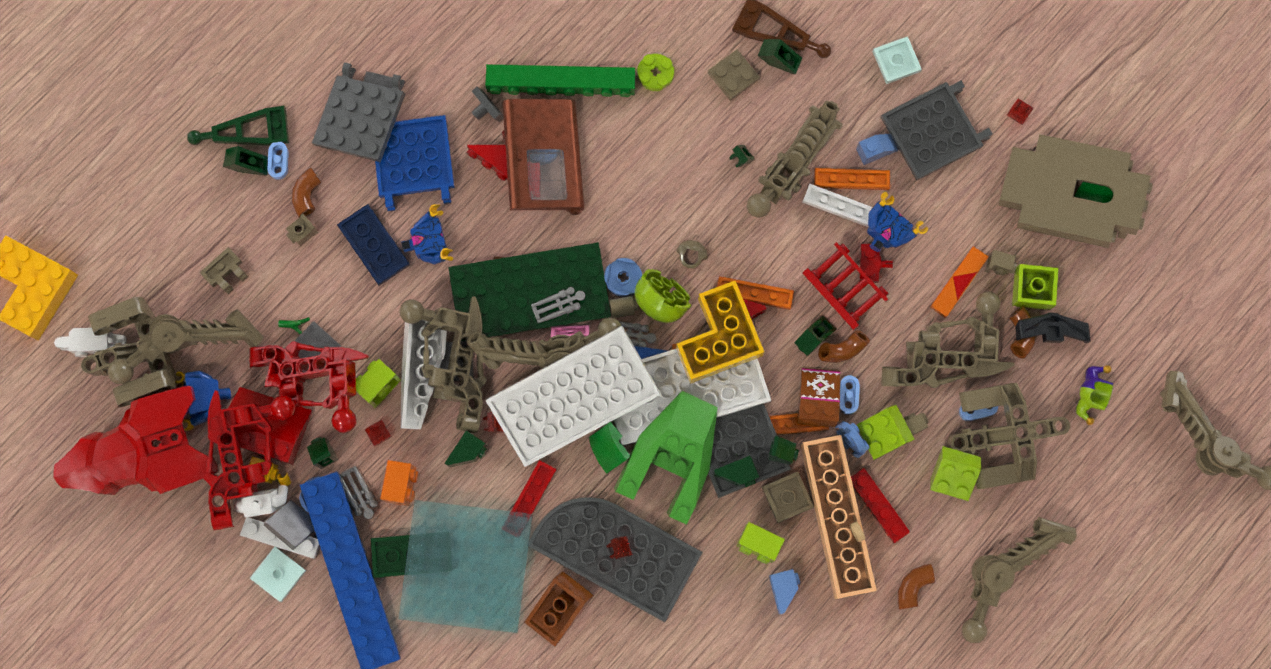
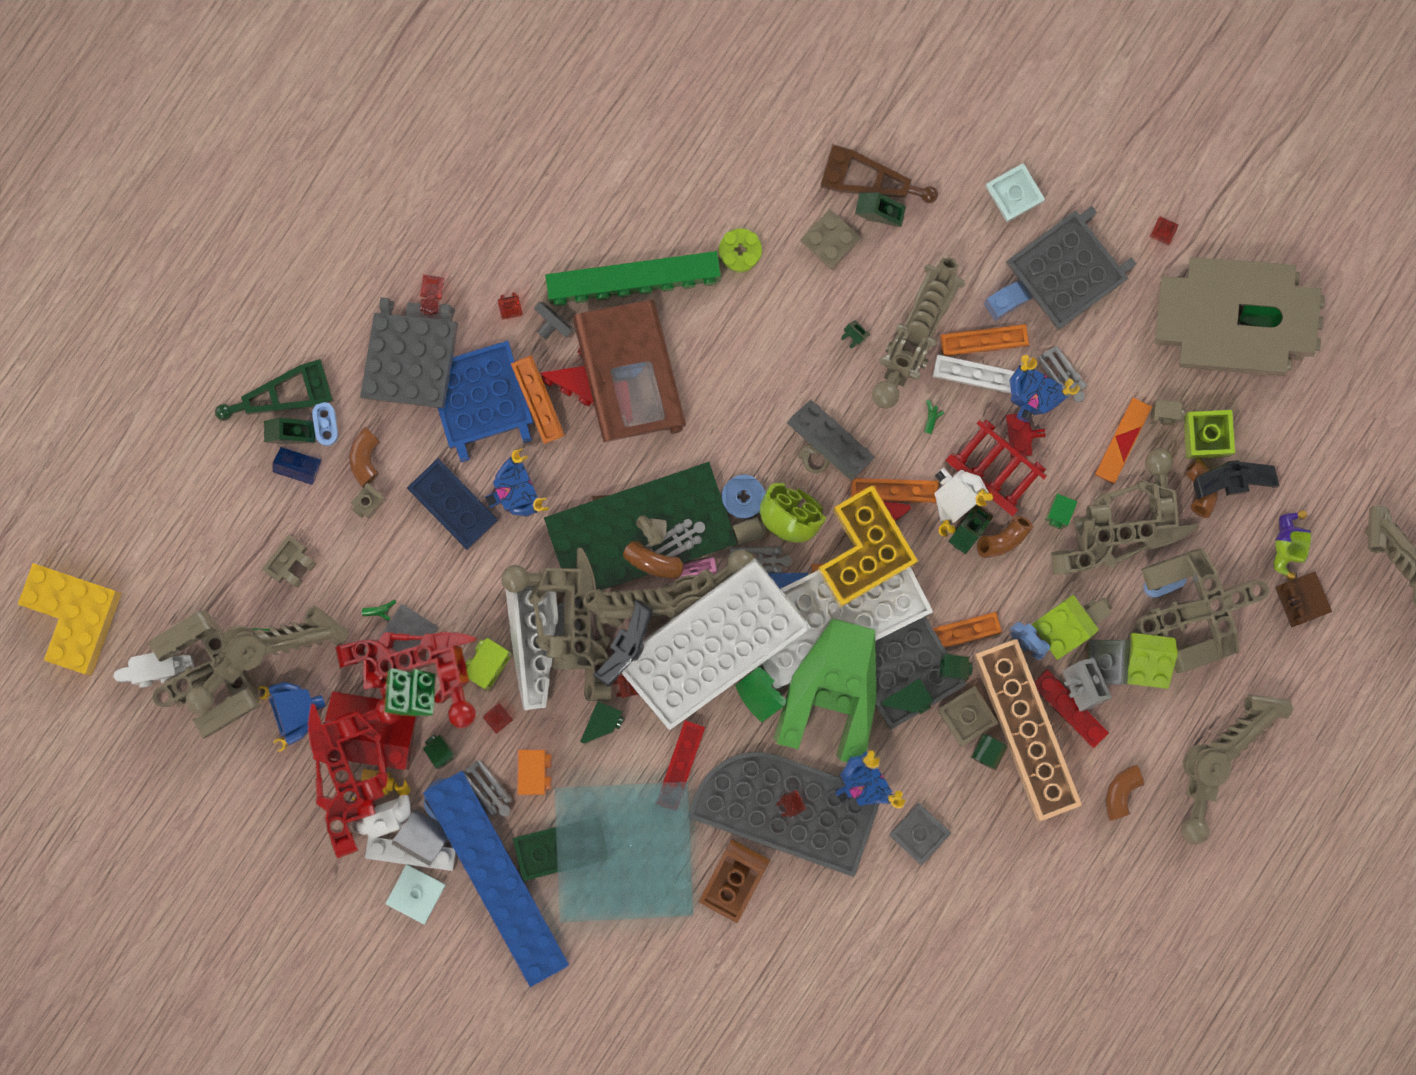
camera: 10 degrees left, 5 degrees up
red piece [53,386,219,495] -> none
lime brick [736,522,785,564] -> none
medium blue slope [769,569,800,614] -> none
dark orange slope [797,368,840,427] -> none
light blue plate [839,375,860,415] -> none
tan tile [850,521,866,542] -> none
none -> clear blue slope [272,447,322,485]
none -> green slope [385,668,436,716]
none -> clear red plate [420,274,444,316]
none -> clear red tile [497,292,523,320]
none -> orange tile [511,355,565,444]
none -> black plate [593,600,654,687]
none -> dark orange cylinder [623,541,683,579]
none -> dark tan piece [636,515,667,546]
none -> dark grey plate [787,399,875,481]
none -> blue torso [835,751,906,808]
none -> flat silver tile [889,803,951,866]
none -> green bar [924,400,944,435]
none -> white torso [934,467,993,537]
none -> dark green piece [971,734,1008,770]
none -> light grey piece [1038,346,1087,403]
none -> green brick [1045,493,1078,529]
none -> light grey brick [1062,658,1112,711]
none -> flat silver tile [1088,640,1130,685]
none -> reddish brown hinge [1275,571,1332,628]

